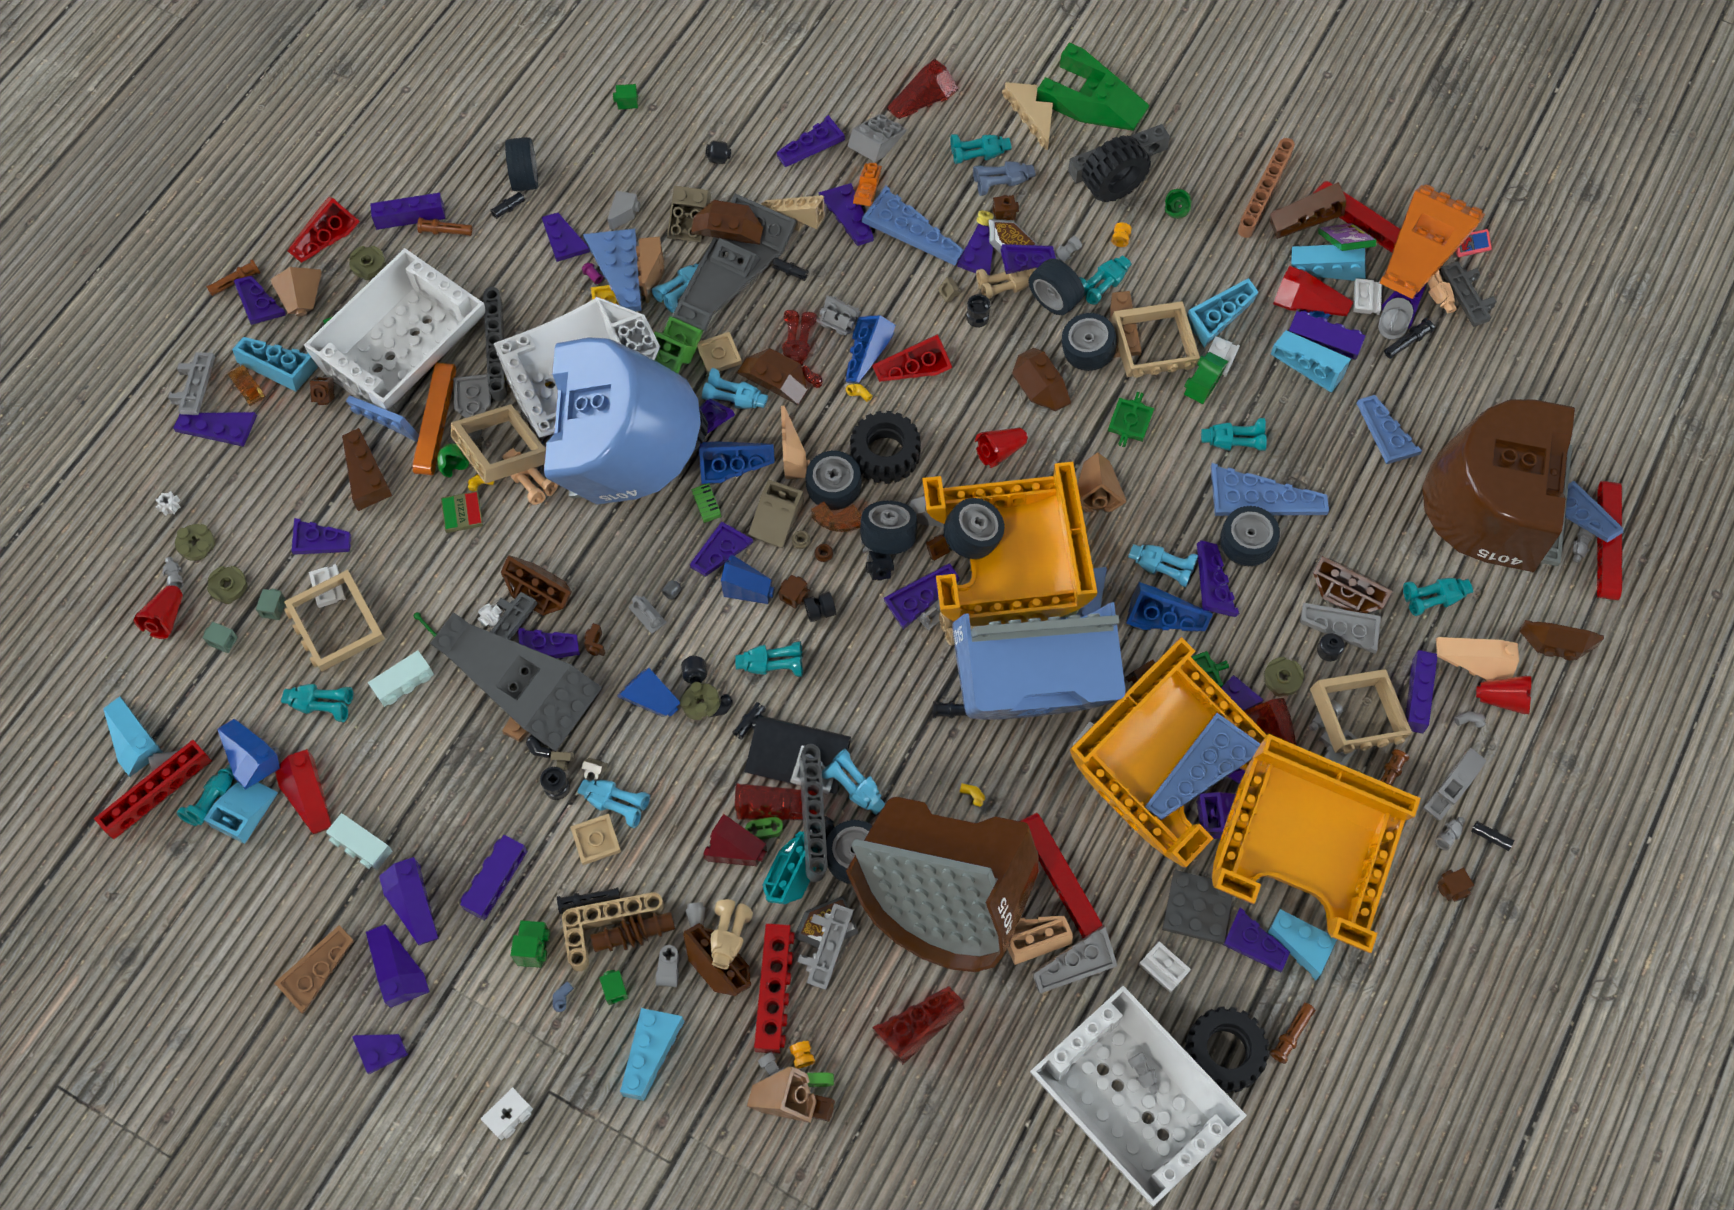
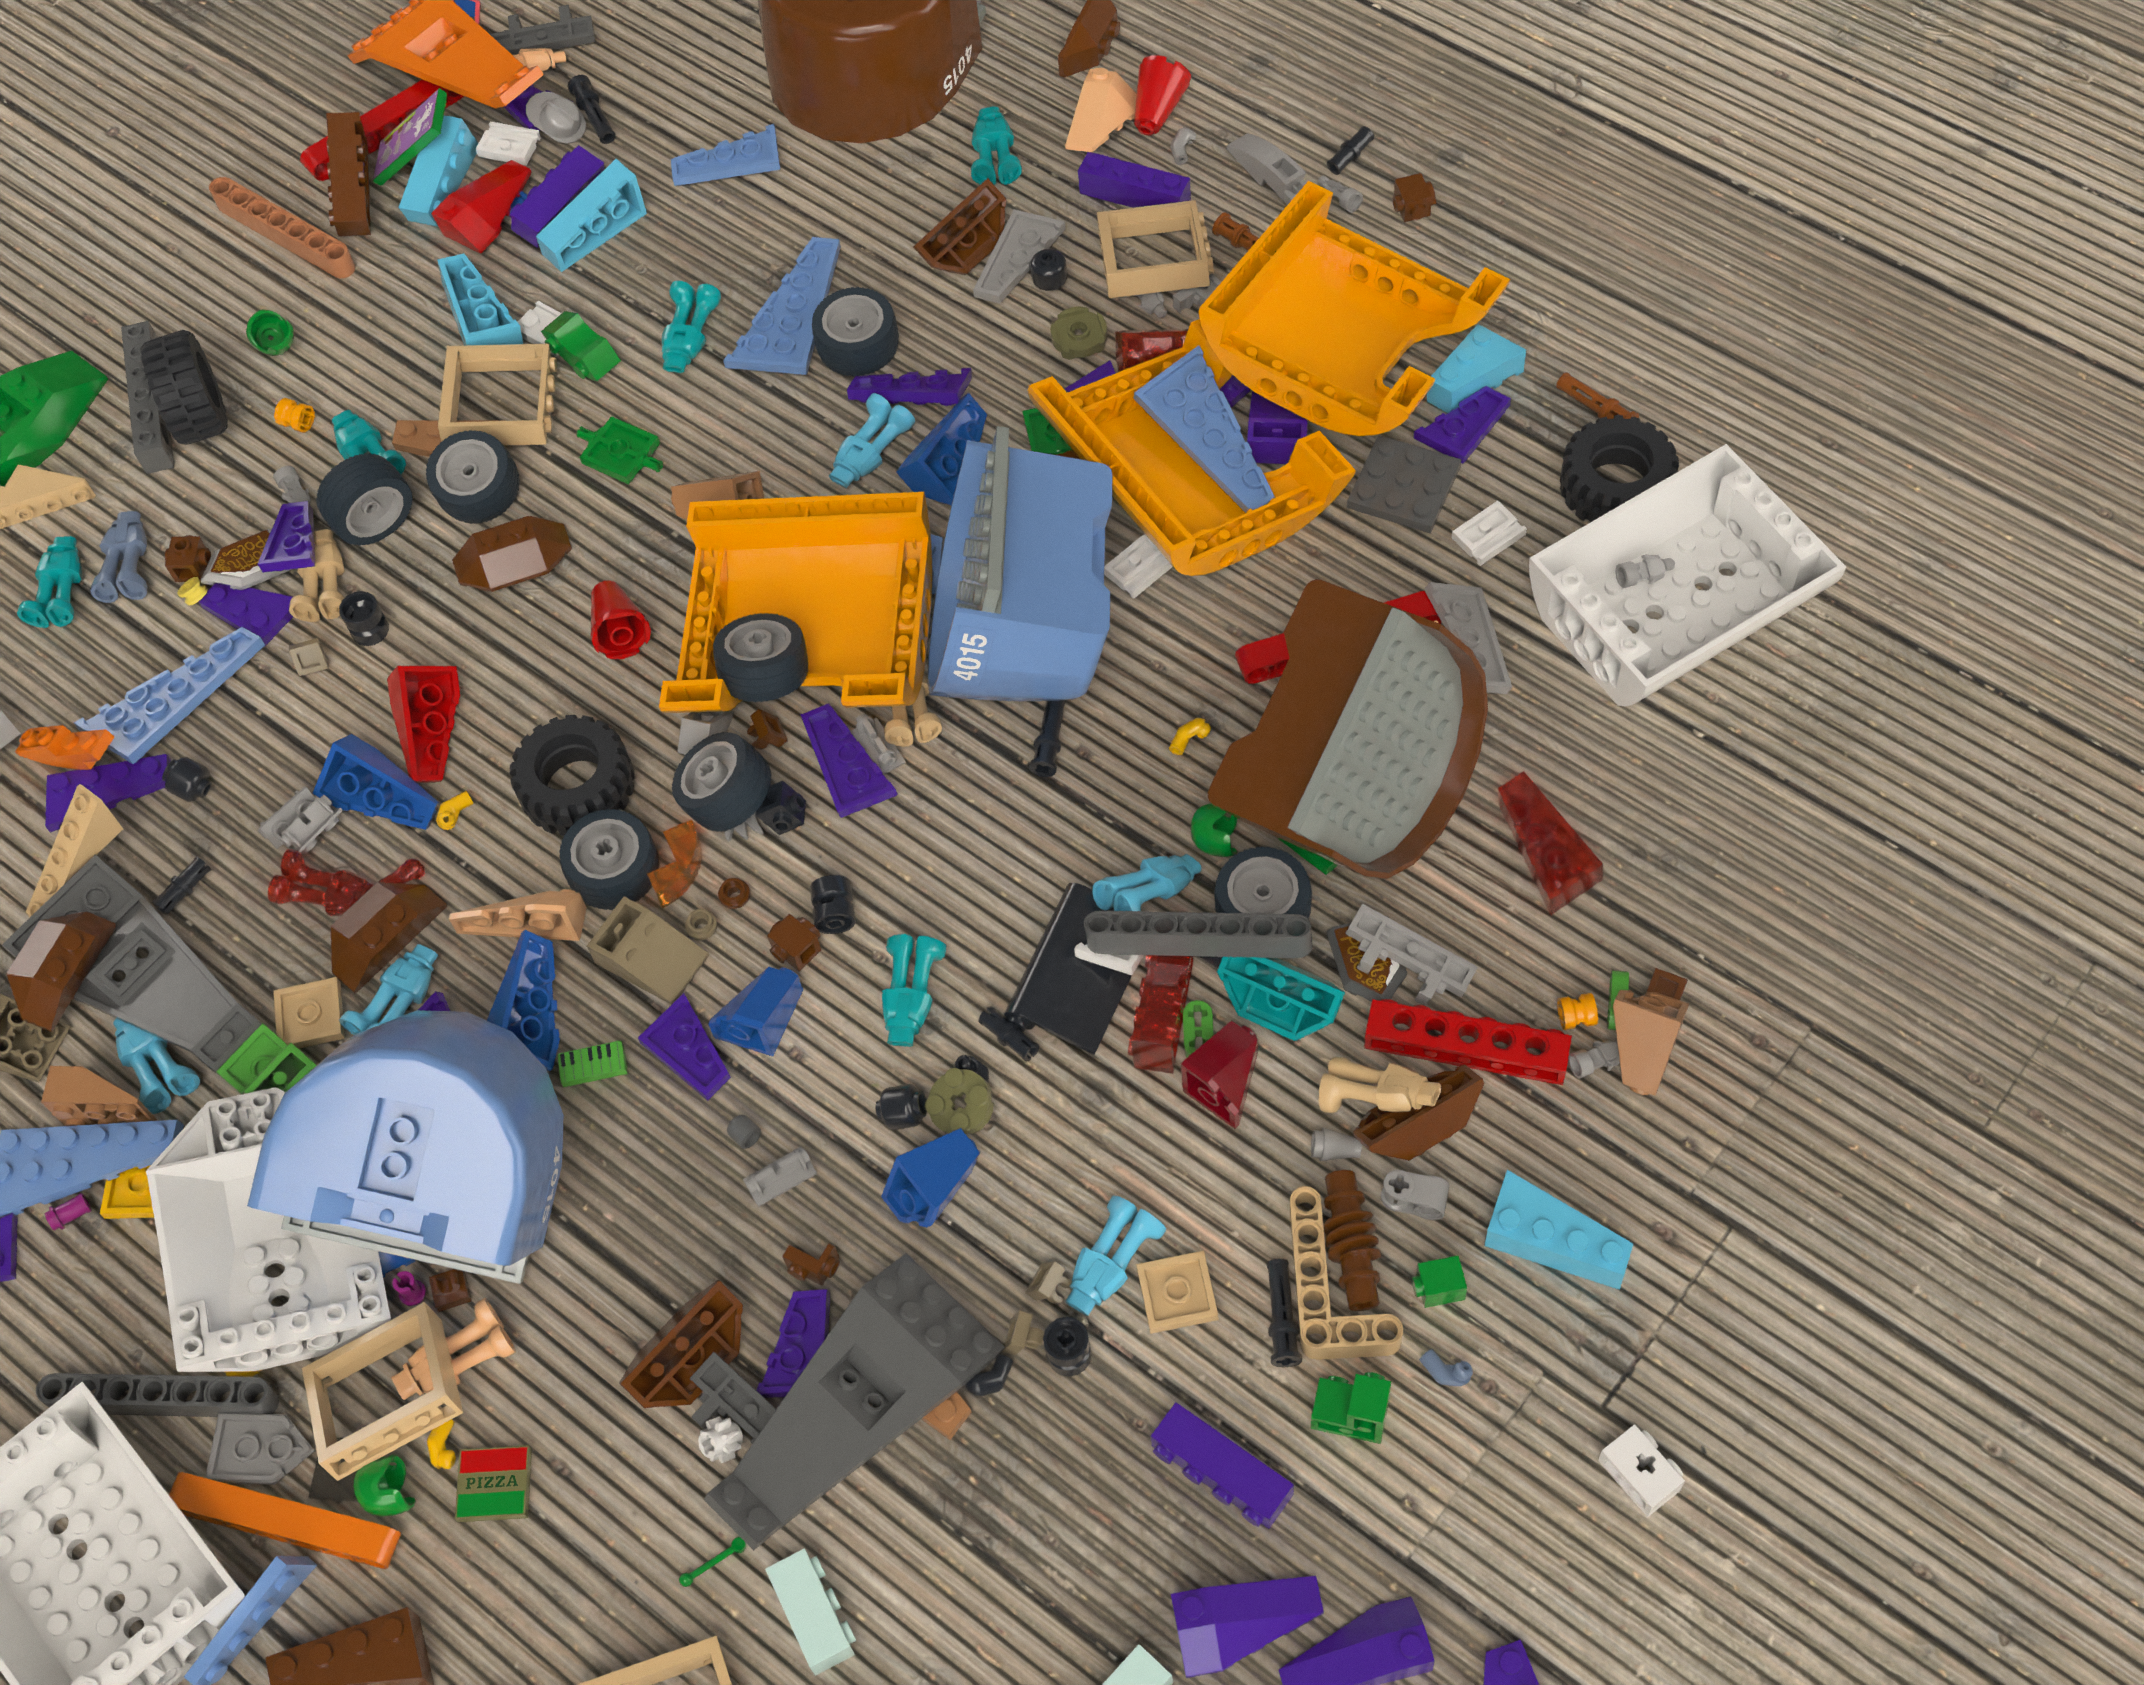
camera: 75 degrees left, 5 degrees down
none -> black head [162,757,212,802]

